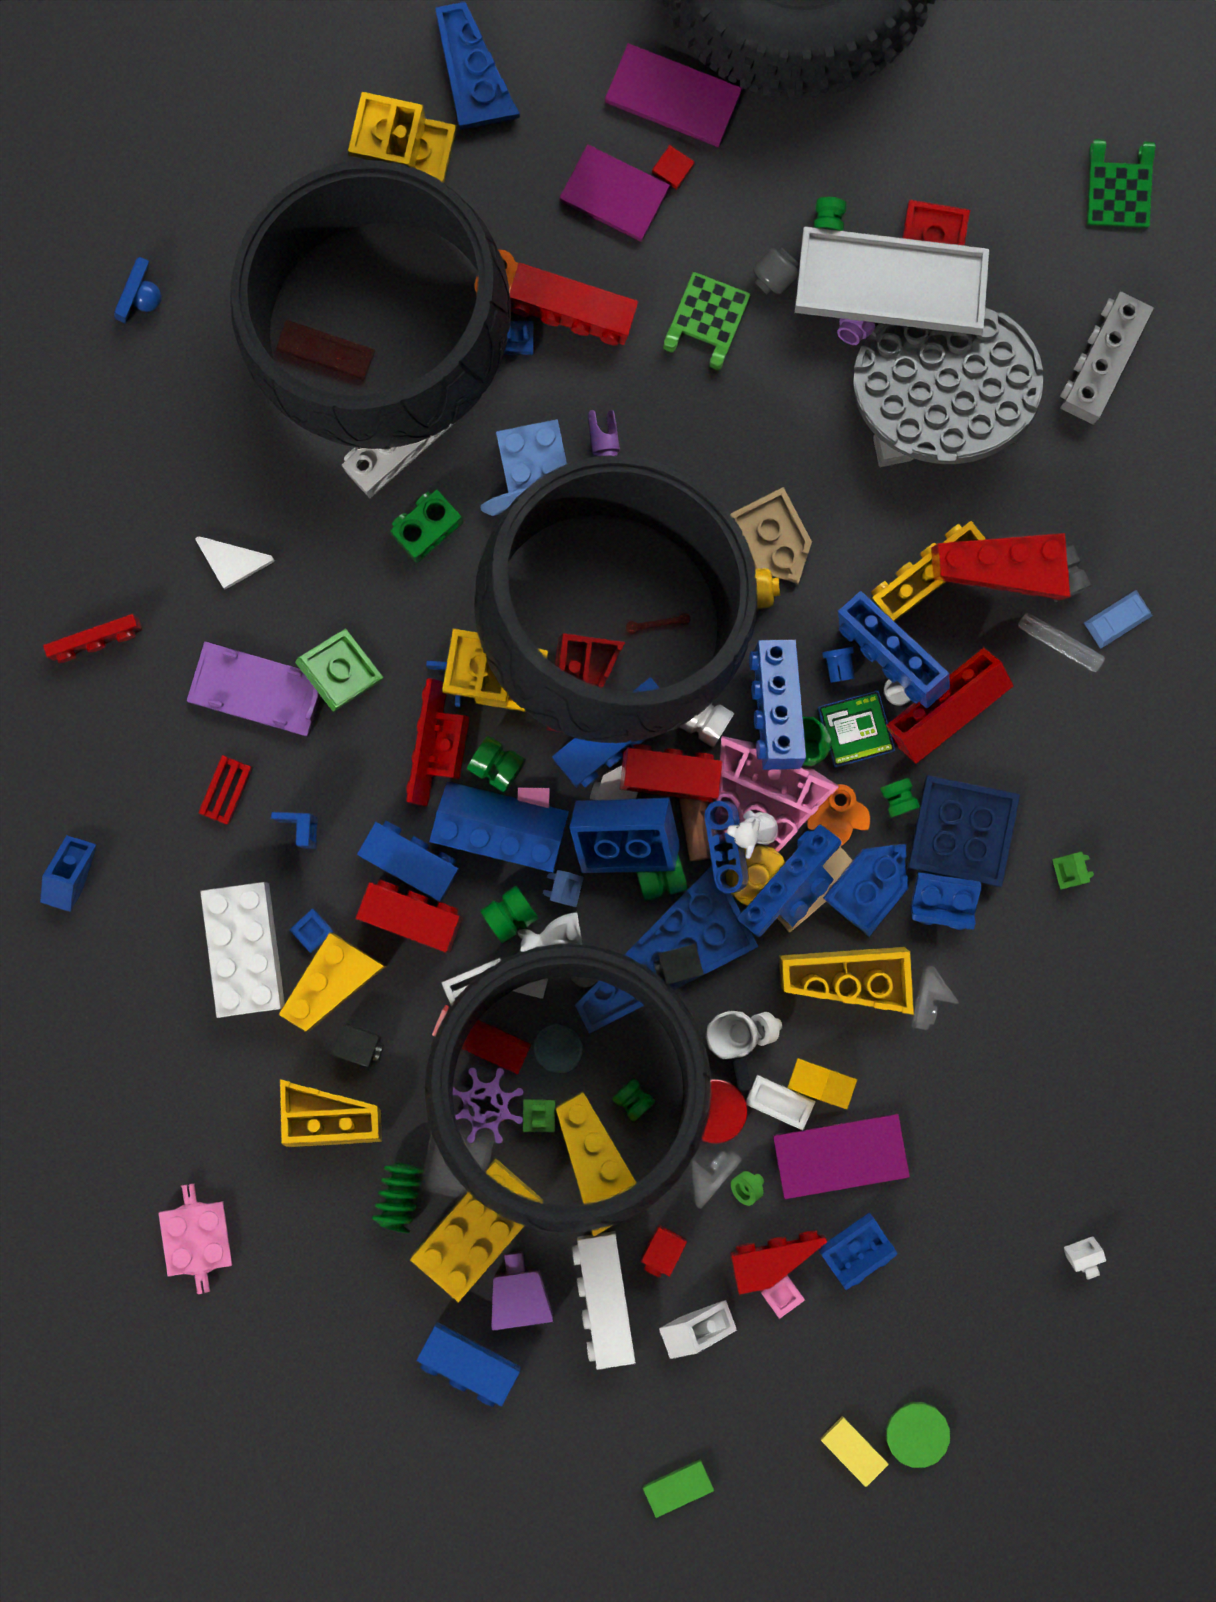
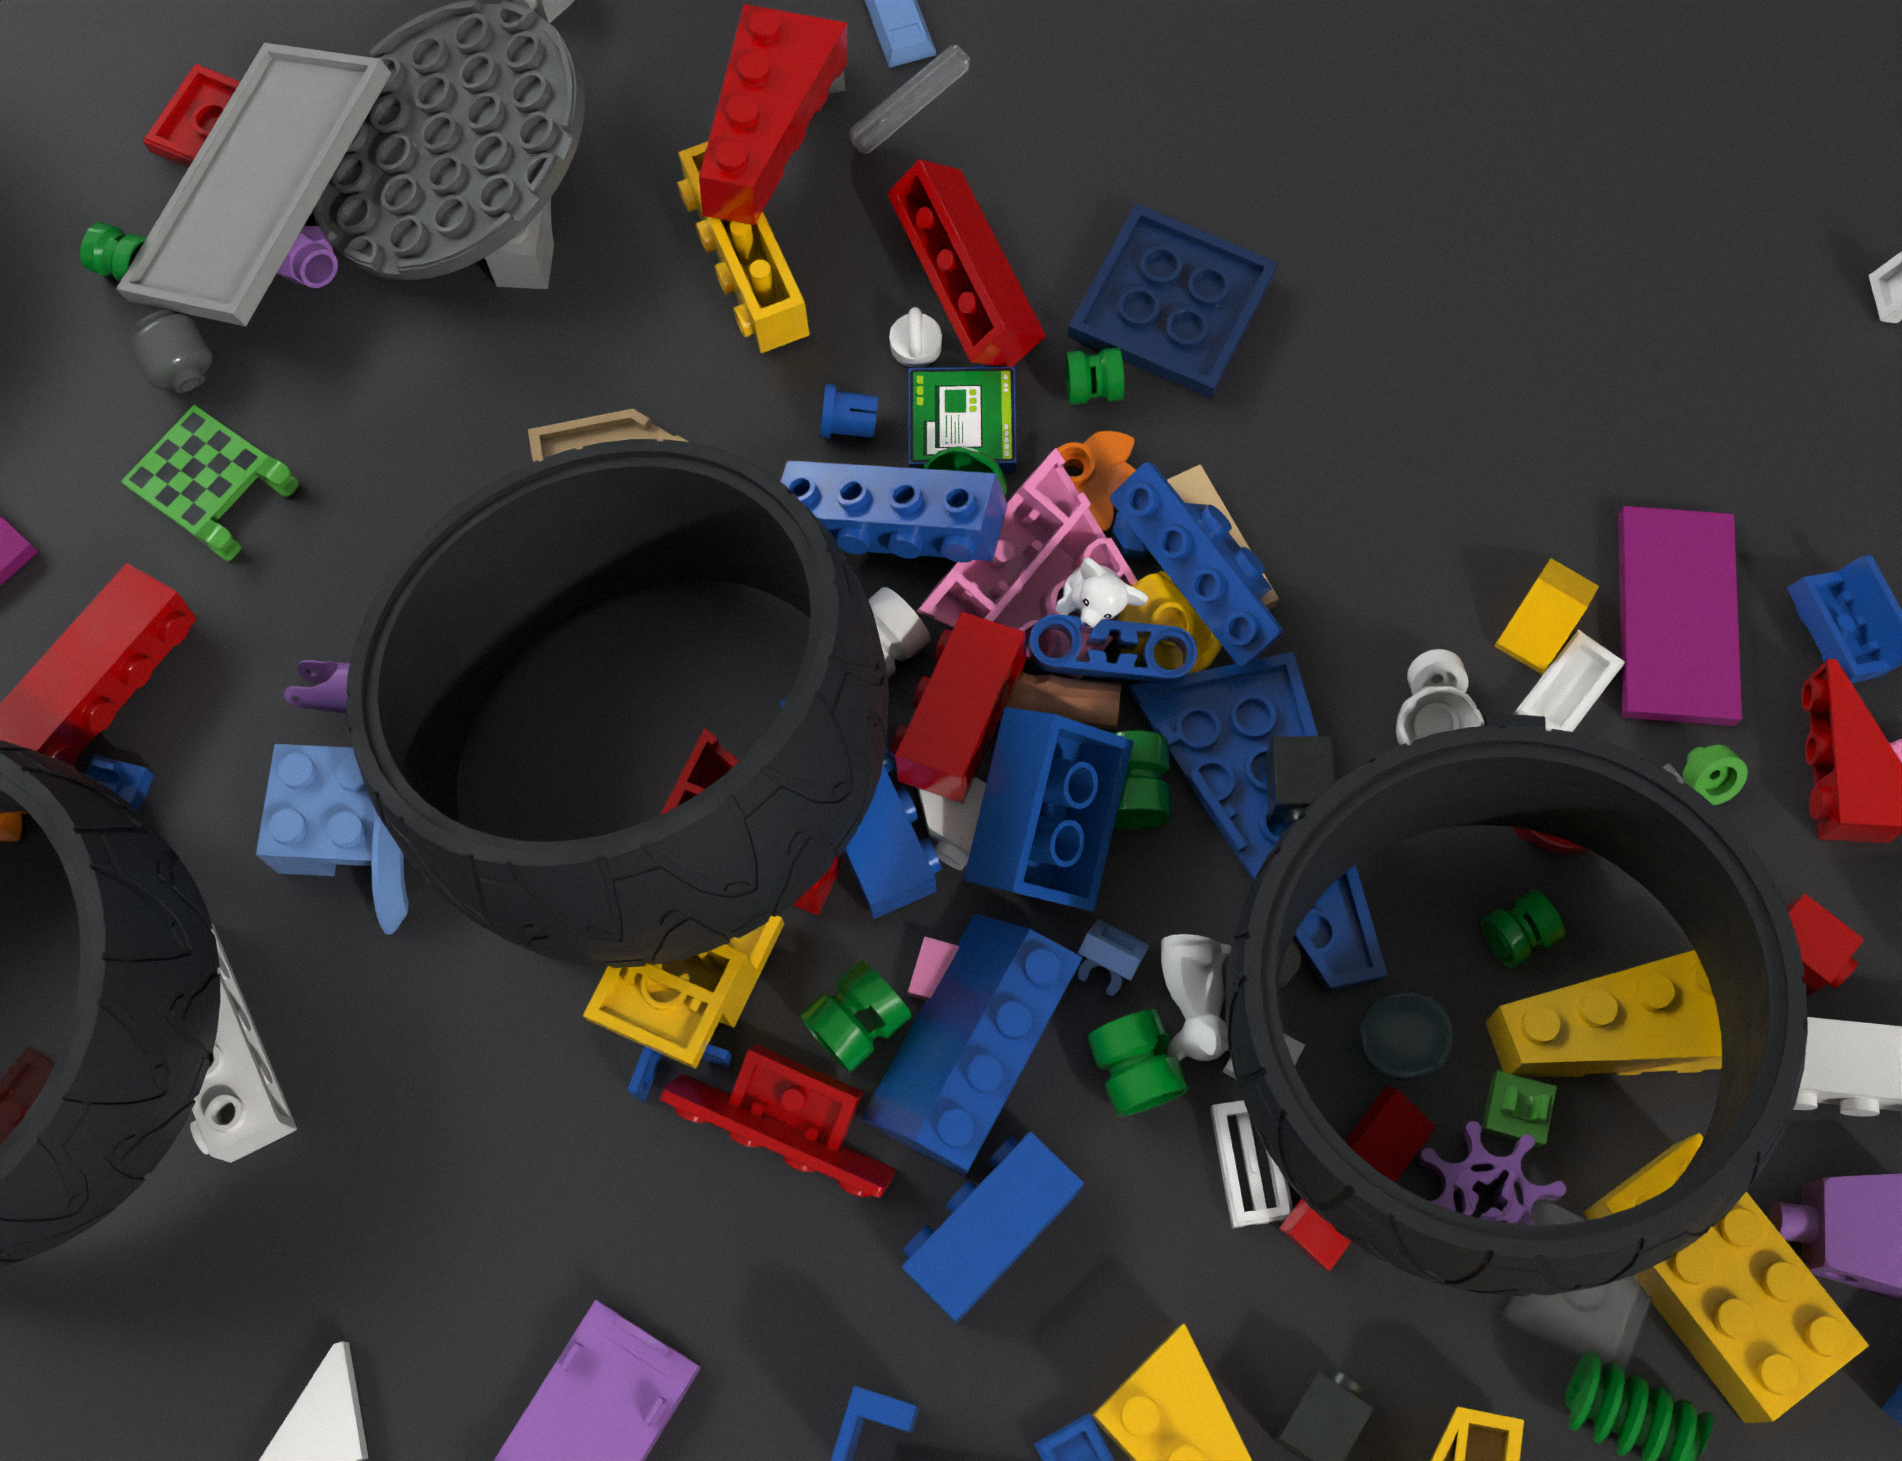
camera: 70 degrees left, 15 degrees down
bright green tile [295,628,384,712] -> none
red brick [355,879,463,953] -> none
green brick [390,489,464,564] -> none
clear red hinge [626,612,691,634] -> none
yellow wedge [779,947,914,1015] -> none
blue tile [823,844,908,937] -> none
blue brick [838,591,950,708] -> none
blue bracket [911,872,981,930] -> none
clear slope [911,965,959,1030] -> none
bright green tile [1052,852,1094,890] -> none

